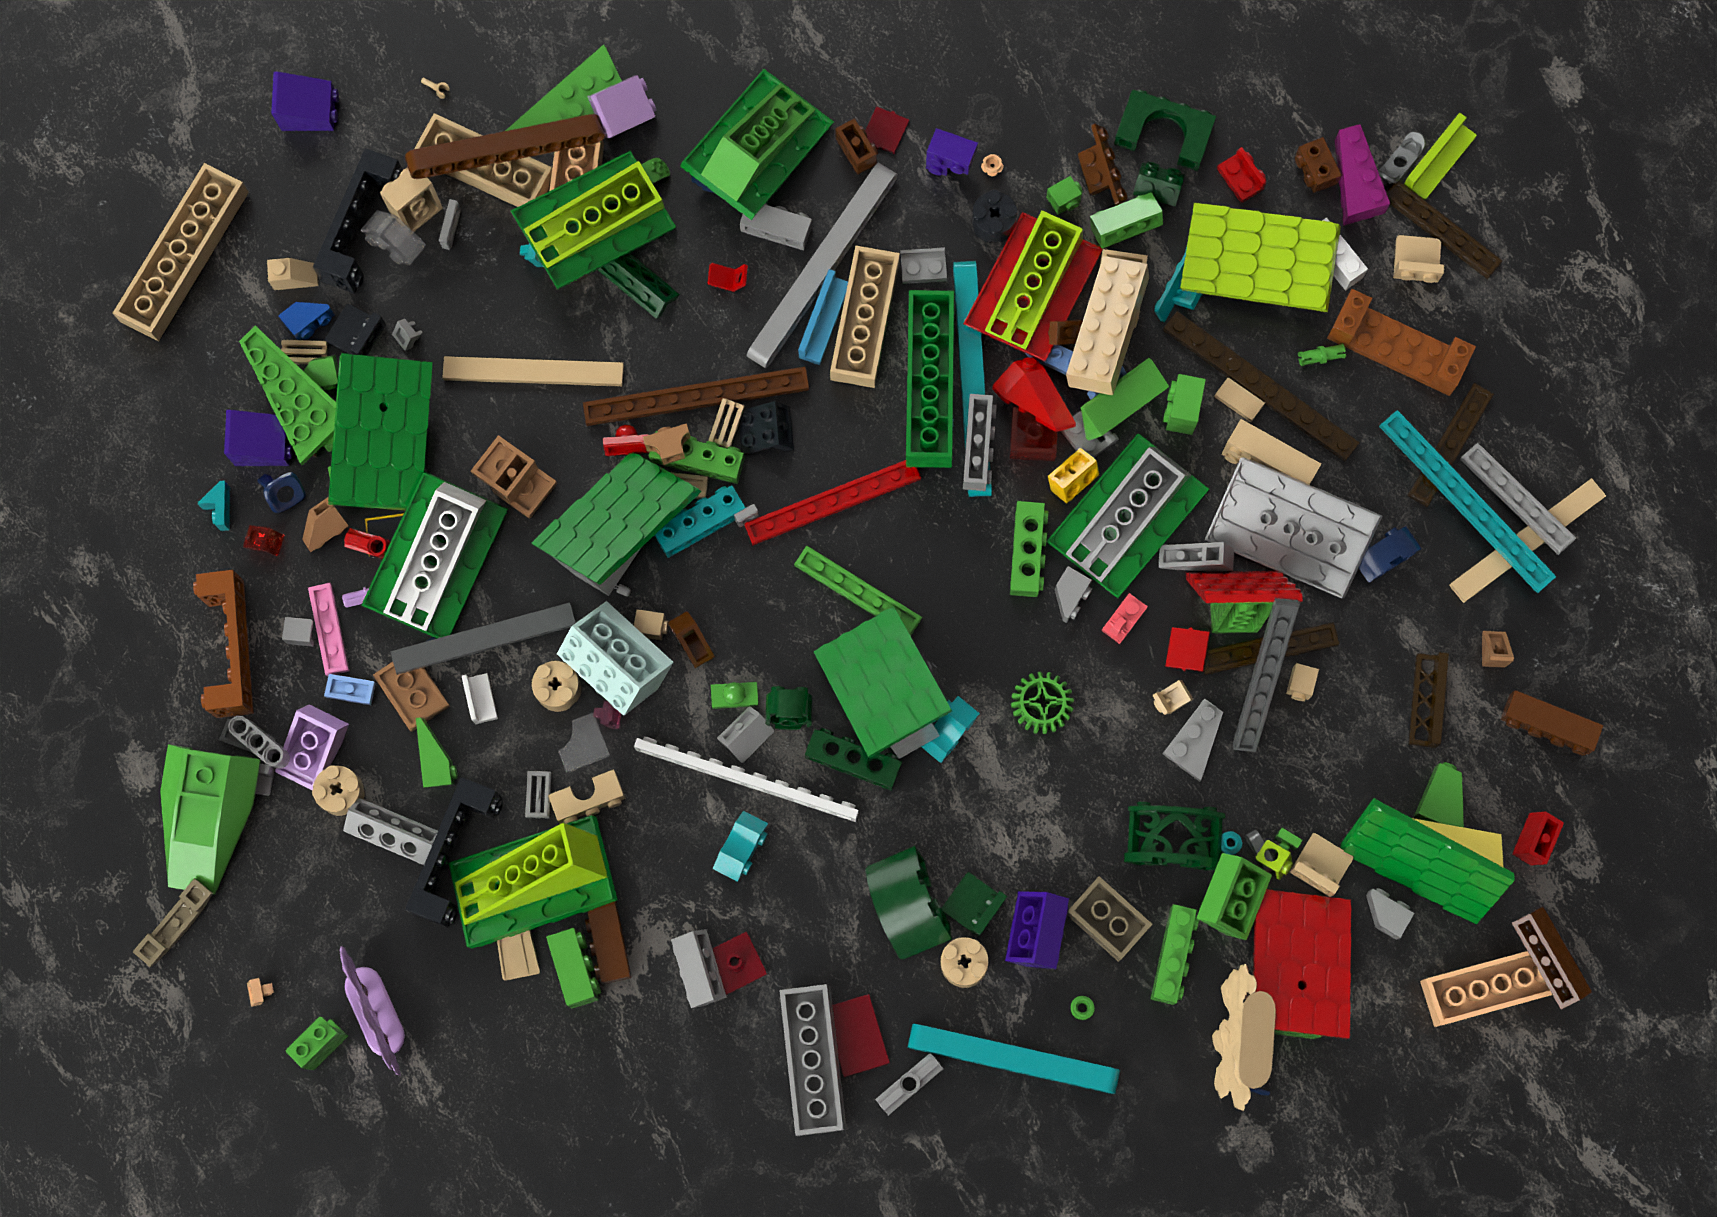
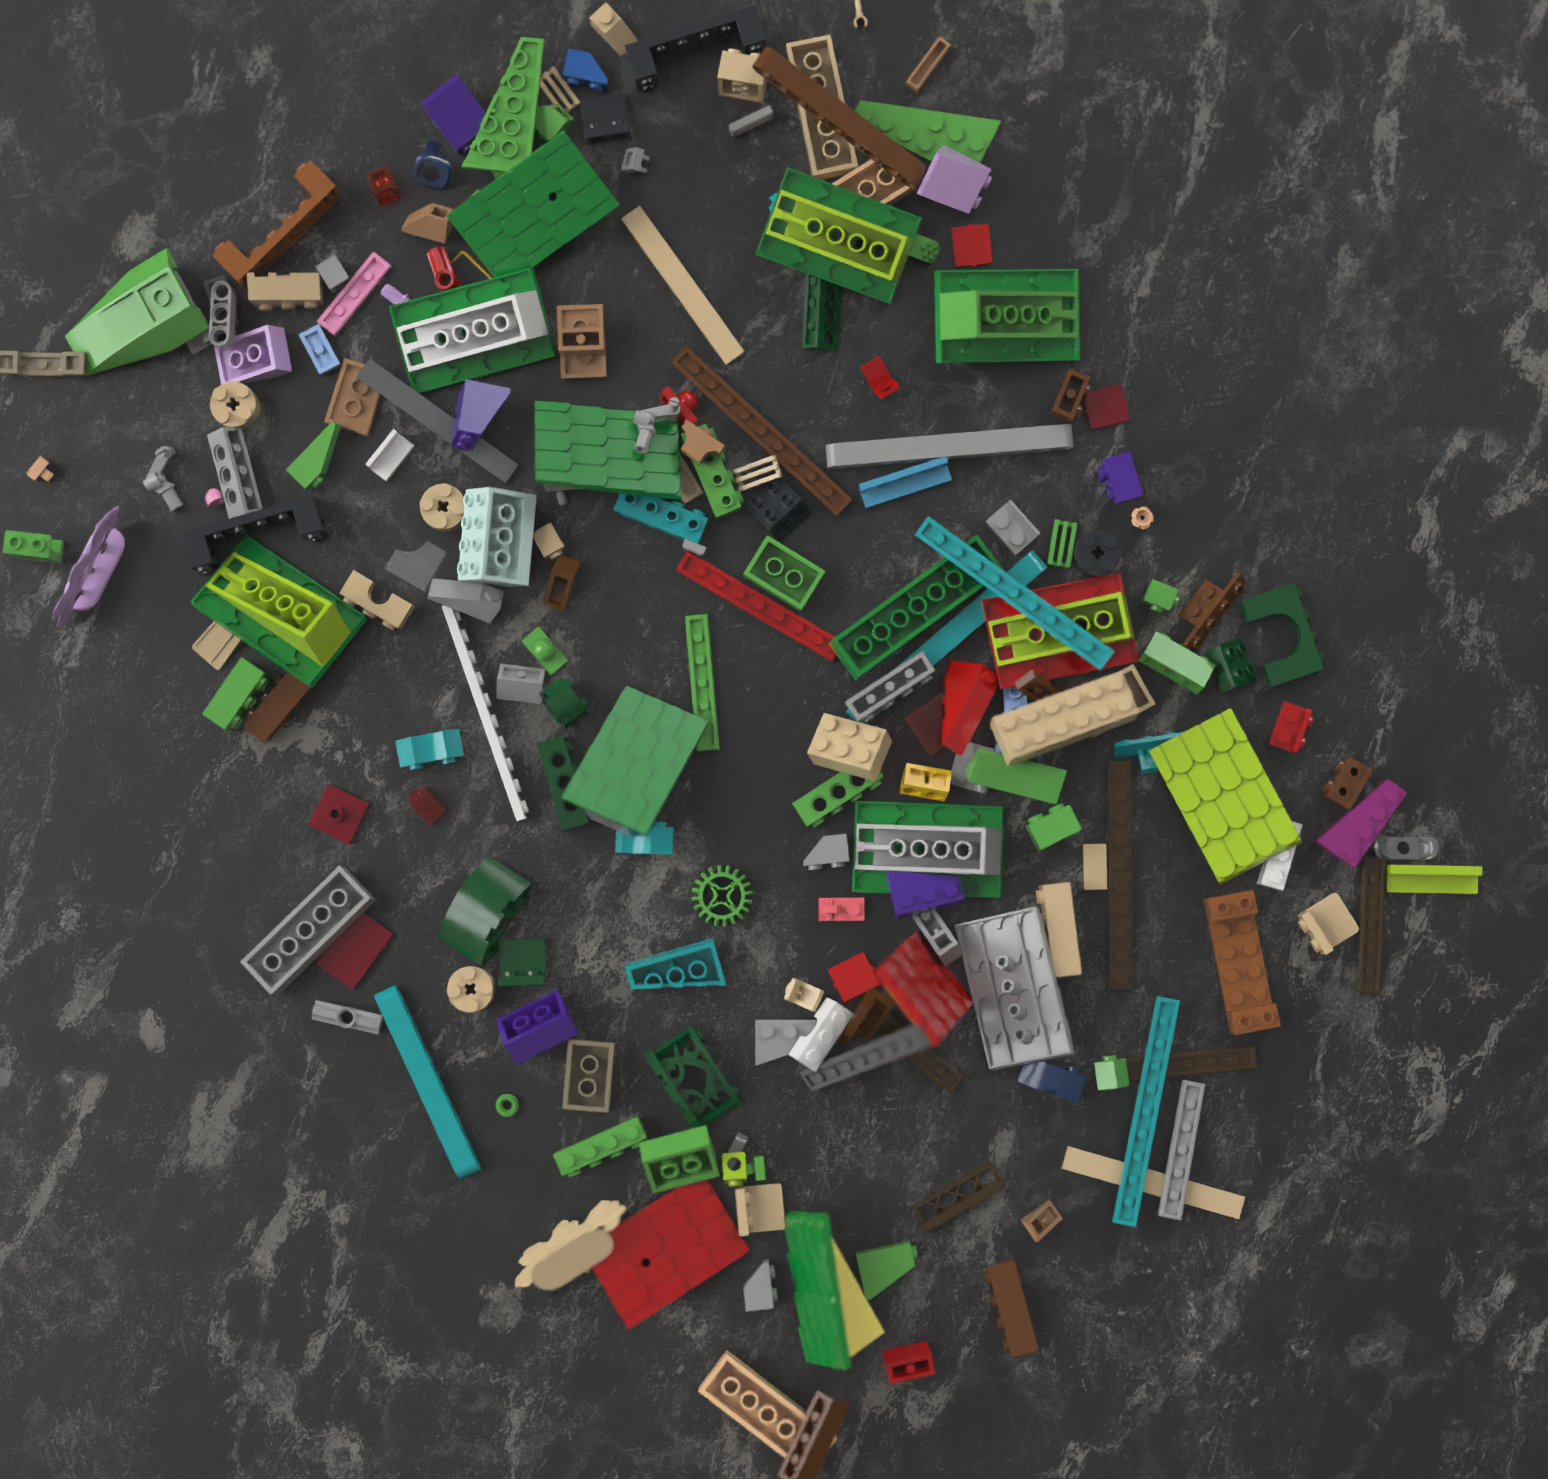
camera: 55 degrees right, 10 degrees up
teal slope [198,481,230,531] -> none
clear brick [361,210,426,265] -> none
light grey tile [525,771,552,819] -> none
clear pink tile [593,701,621,729] -> none
light grey brick [671,929,727,1008] -> none
light grey brick [740,204,812,251] -> none
tan brick [830,246,900,388] -> none
teal plate [1221,831,1242,855] -> none
tan brick [1286,663,1319,701] -> none
bright green pin [1298,344,1346,366] -> none
none -> light grey pin [143,446,184,511]
none -> bright pink hinge [205,488,225,508]
none -> tan wedge [247,273,324,311]
none -> clear red bracket [407,786,446,825]
none -> light grey slope [427,579,504,623]
none -> slope [451,379,511,451]
none -> teal wedge [625,938,726,989]
none -> light grey pin [633,397,680,454]
none -> bright green brick [743,535,825,612]
none -> white arch [788,997,853,1071]
none -> tan brick [807,713,892,782]
none -> reddish brown fence [839,988,895,1045]
none -> dark purple wedge [885,871,965,920]
none -> medium nougat piece [906,36,951,93]
none -> teal plate [915,516,1115,670]
none -> red piece [951,224,993,268]
none -> bright green tile [1047,519,1077,568]
none -> bright green brick [1094,1055,1129,1090]

